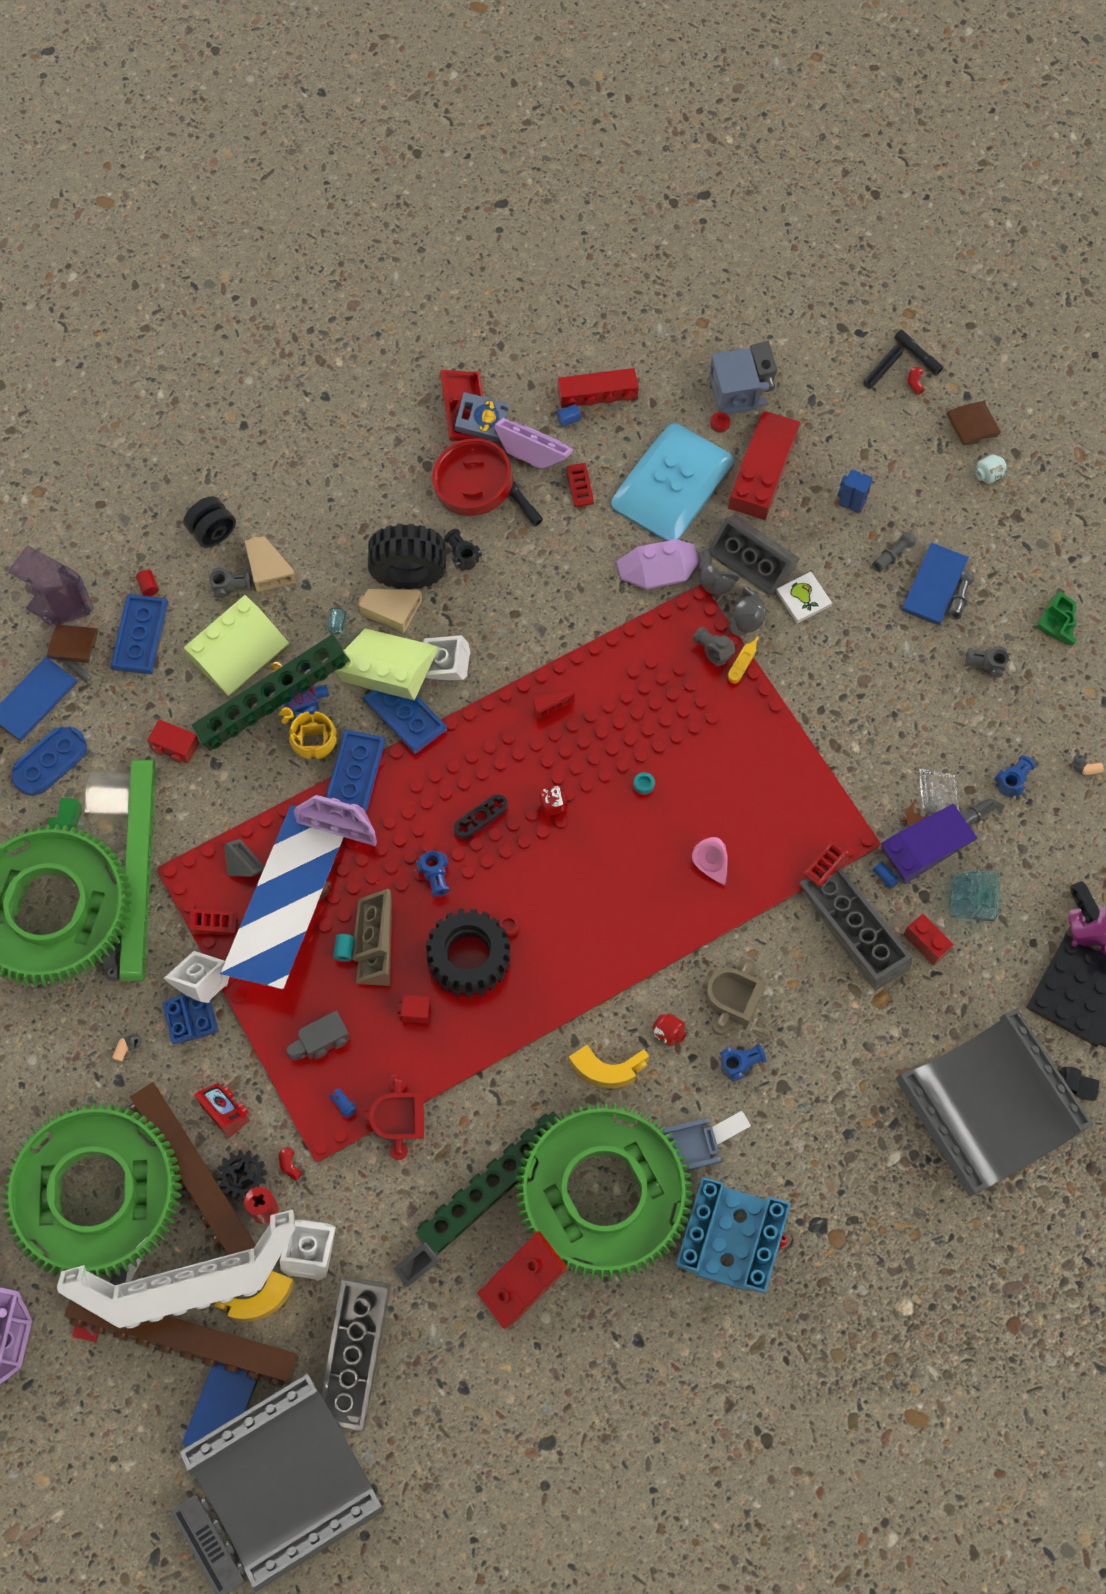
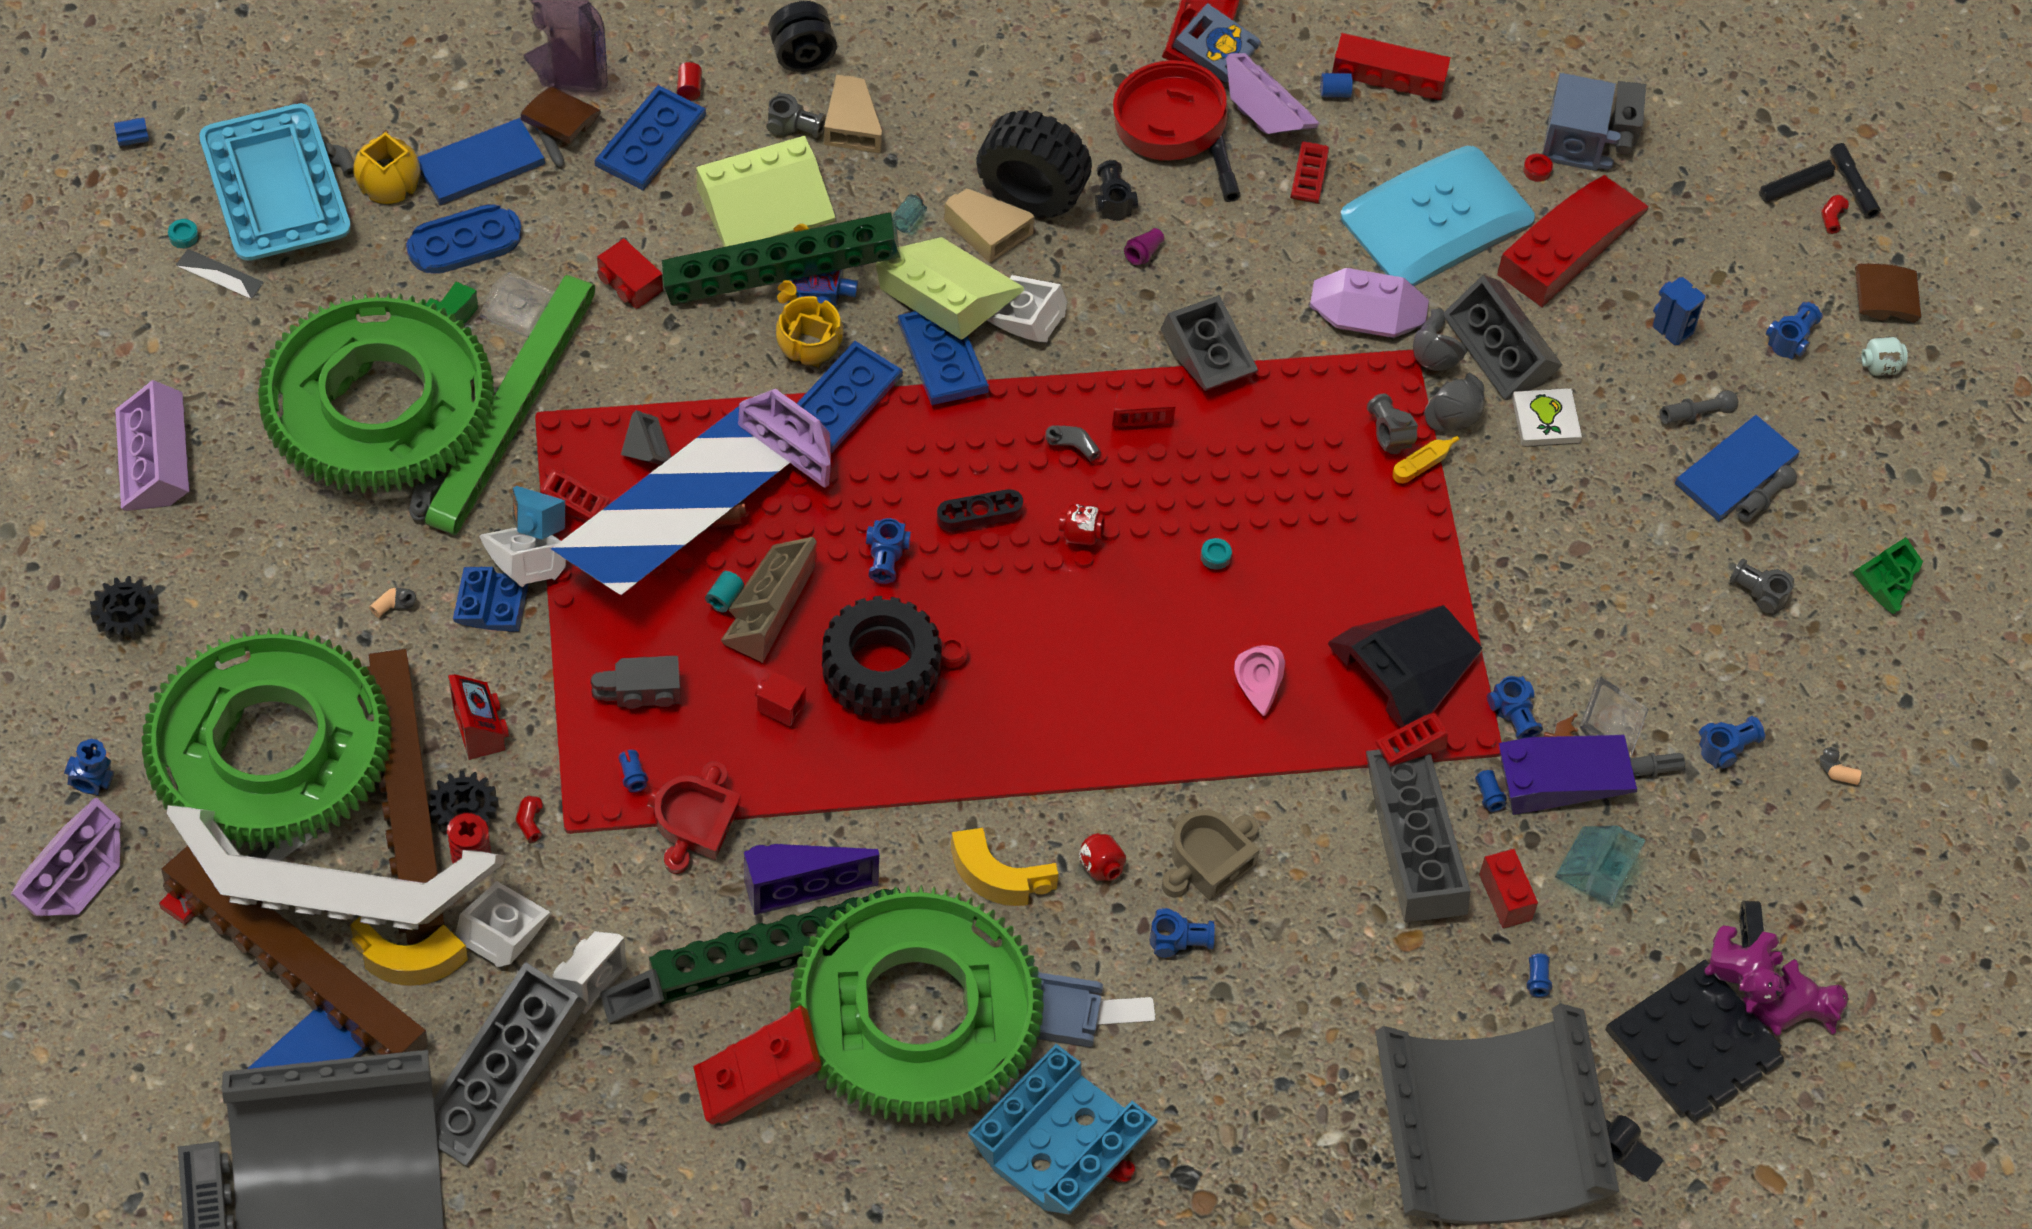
camera: 20 degrees right, 10 degrees down
none -> dark azure slope [513,486,565,539]
none -> white slope [553,931,626,1014]
none -> dark purple slope [744,844,880,915]
none -> dark grey arm [1045,425,1101,461]
none -> magenta cone [1124,228,1165,265]
none -> dark grey slope [1161,295,1258,391]
none -> black wedge [1328,605,1483,728]
none -> blue connector [1487,676,1543,740]
none -> blue pin [1526,954,1552,997]
none -> blue connector [1765,302,1823,360]

